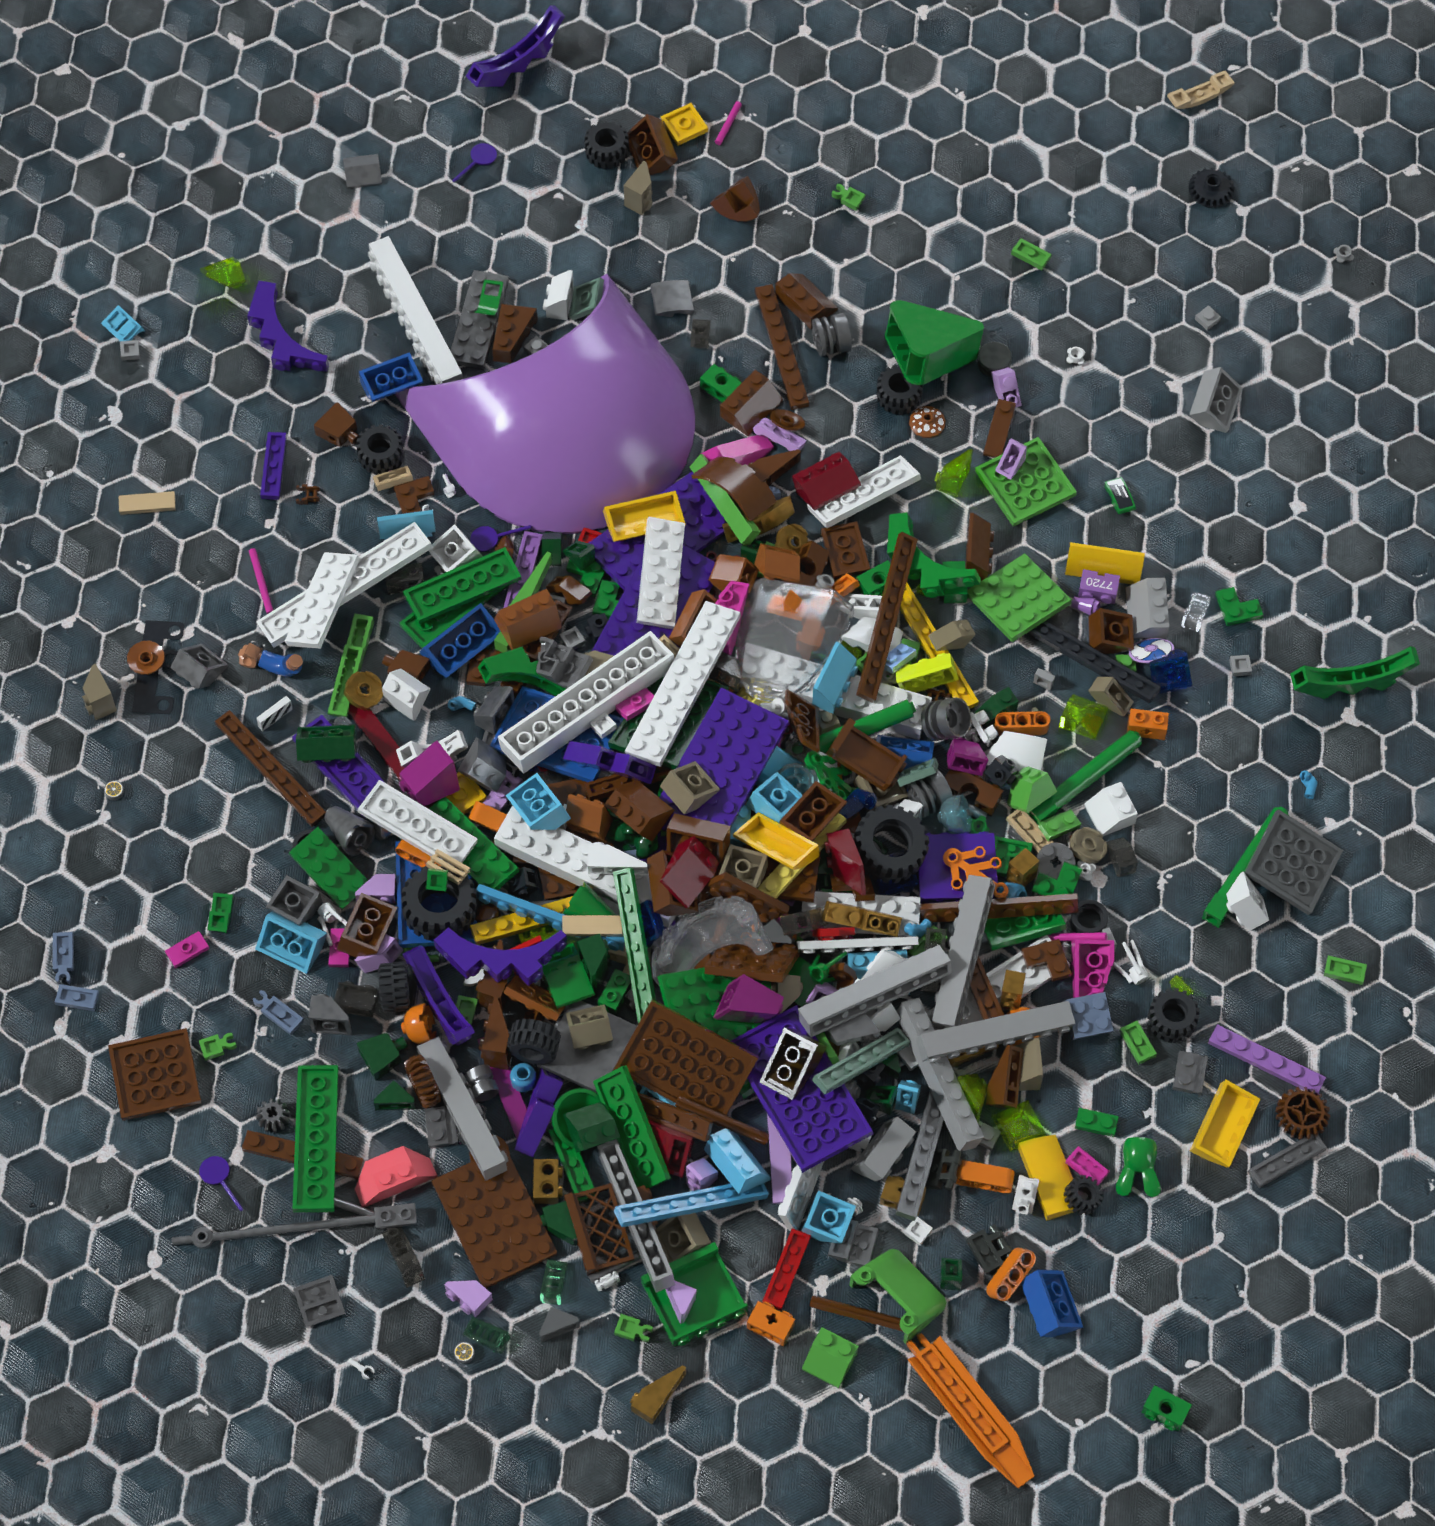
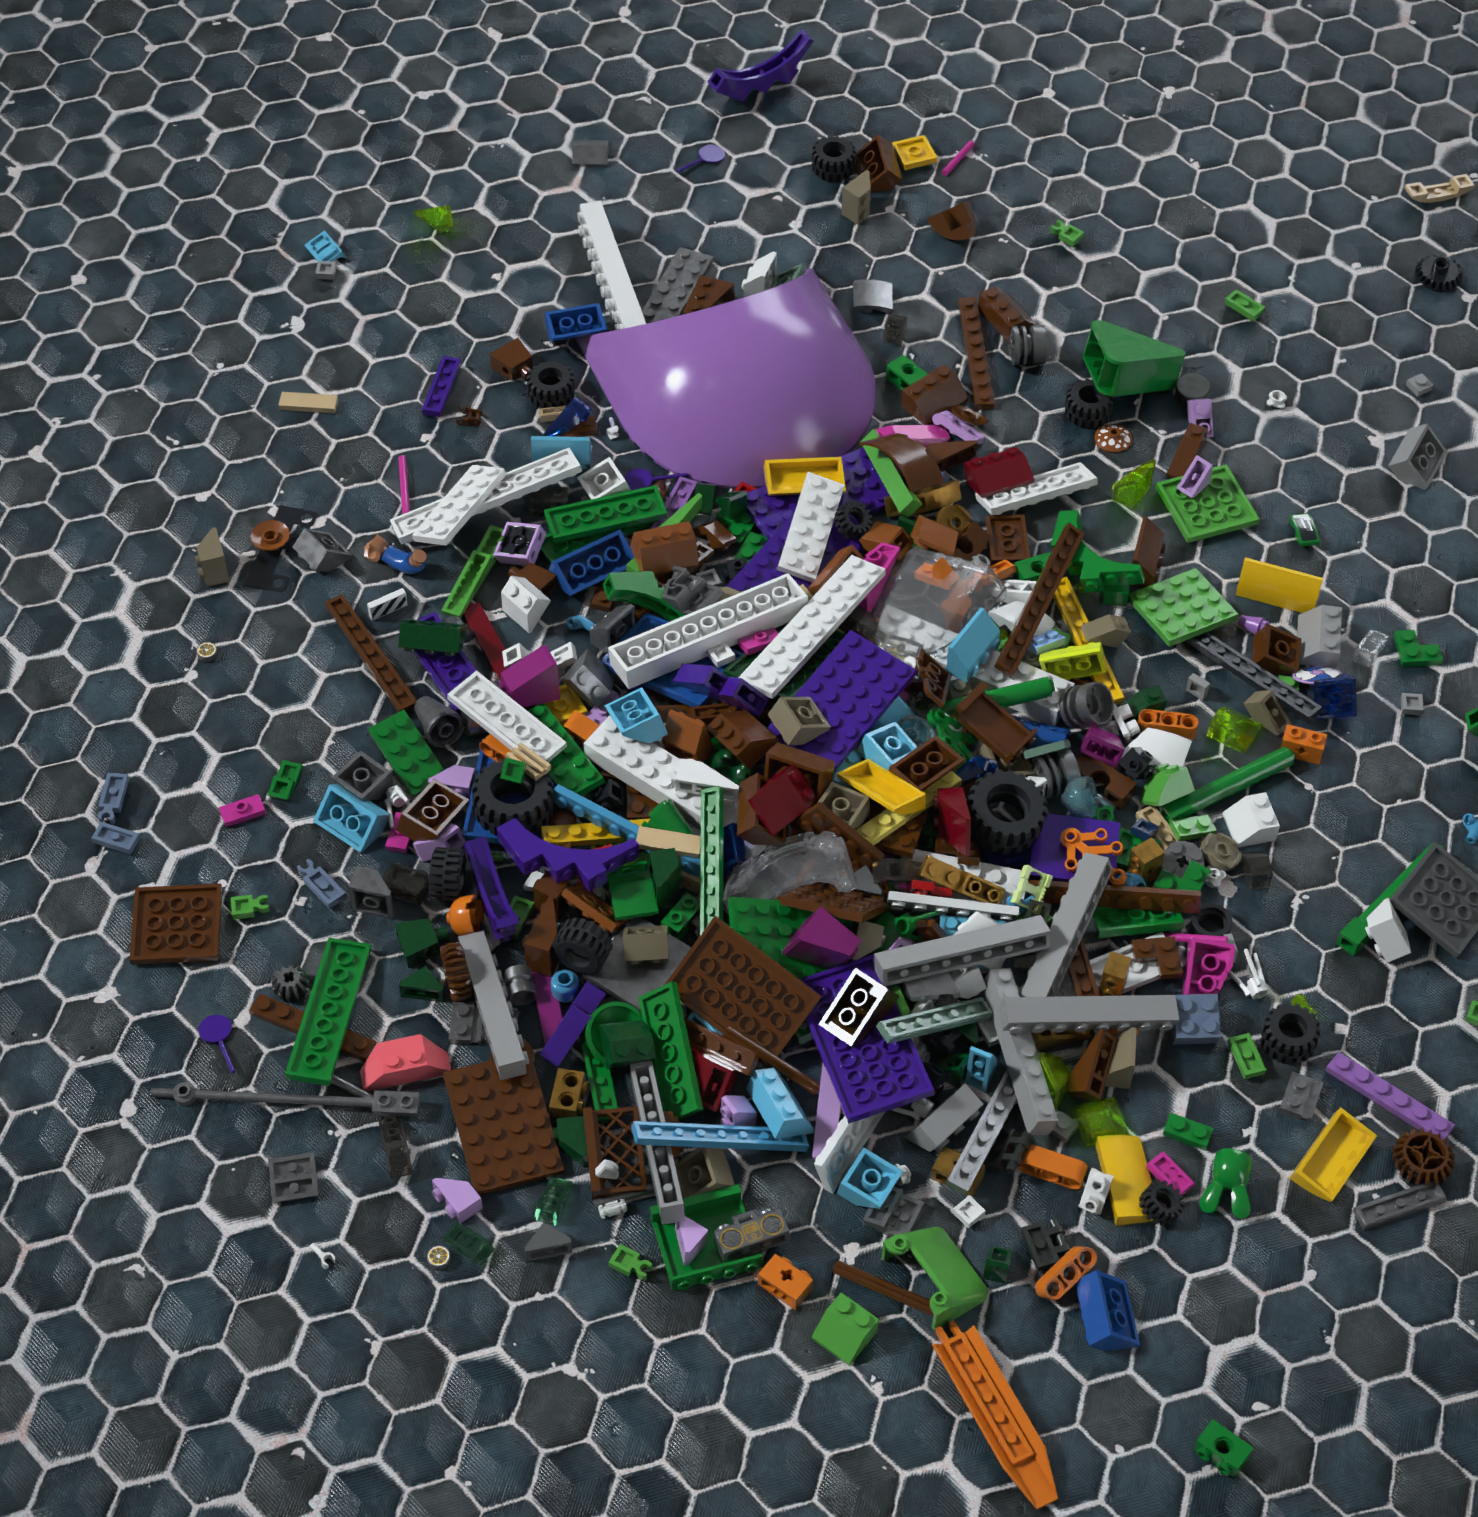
camera: 10 degrees right, 10 degrees down
dark purple arch [247,280,329,371] -> none
pearl gold plate [344,671,383,710] -> none
green piece [475,279,503,316] -> none
pearl gold slope [630,1365,686,1424] -> none
red plate [762,1228,811,1311] -> none
medium lavender brick [1078,569,1120,604] -> none
none -> piece [494,522,547,566]
none -> clear blue piece [543,397,592,436]
none -> white tile [595,1159,619,1179]
none -> flat silver piece [714,1208,789,1263]
none -> black tyre [834,500,873,539]
none -> yellowish green piece [1011,865,1053,913]
none -> dark blue tile [1130,818,1159,841]

